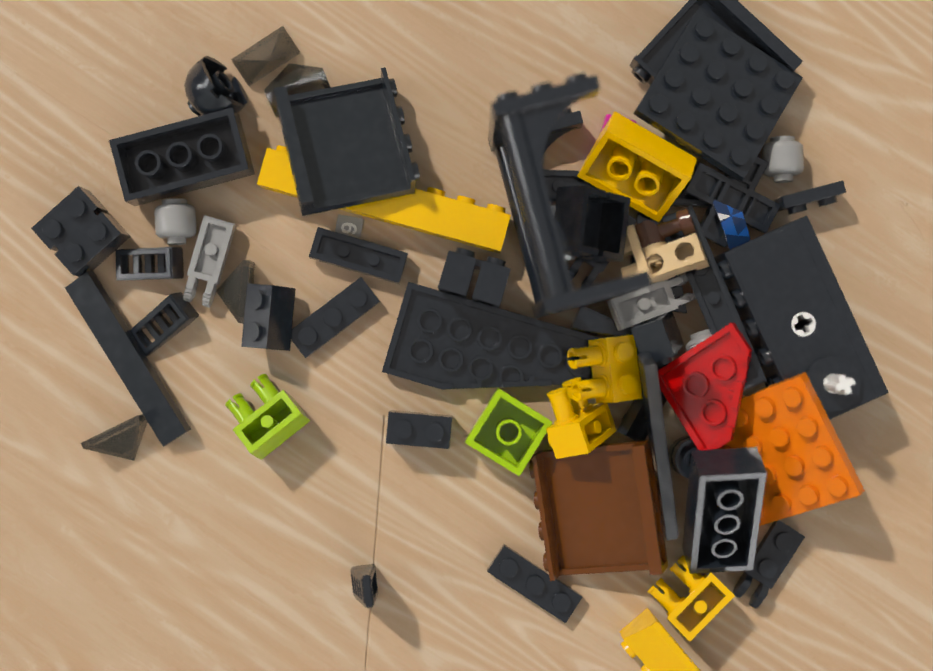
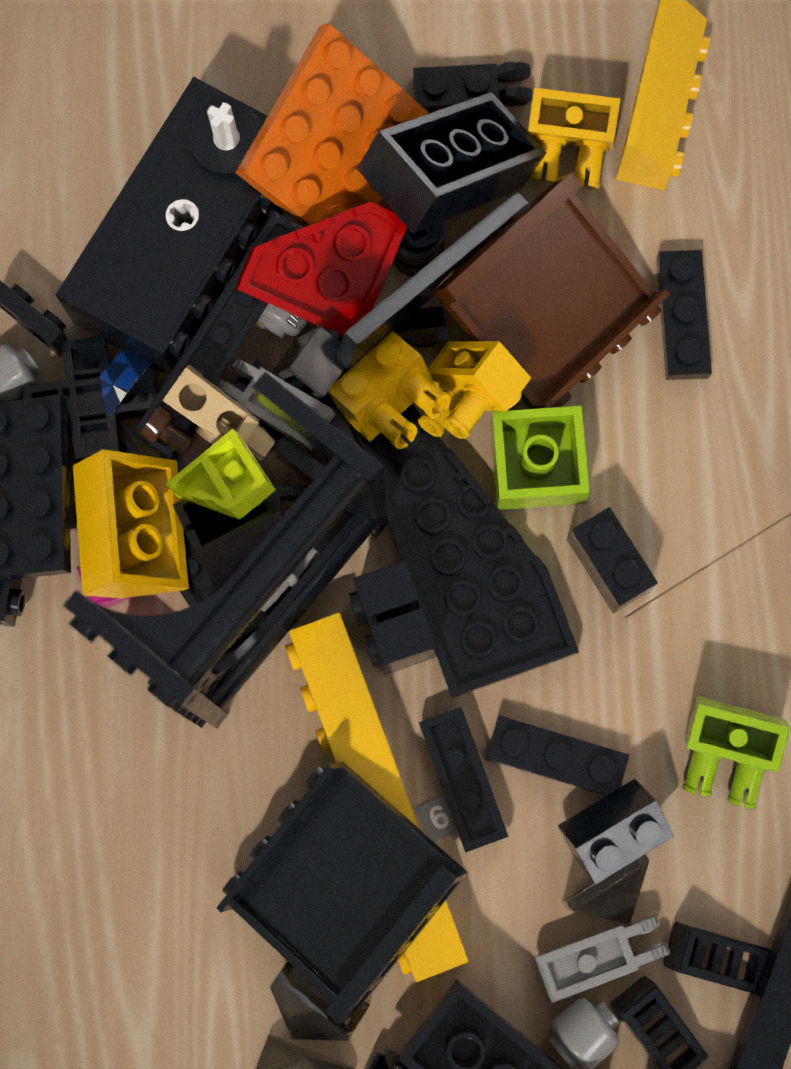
camera: 125 degrees left, 10 degrees down
none -> neon yellow wing [166,428,276,520]

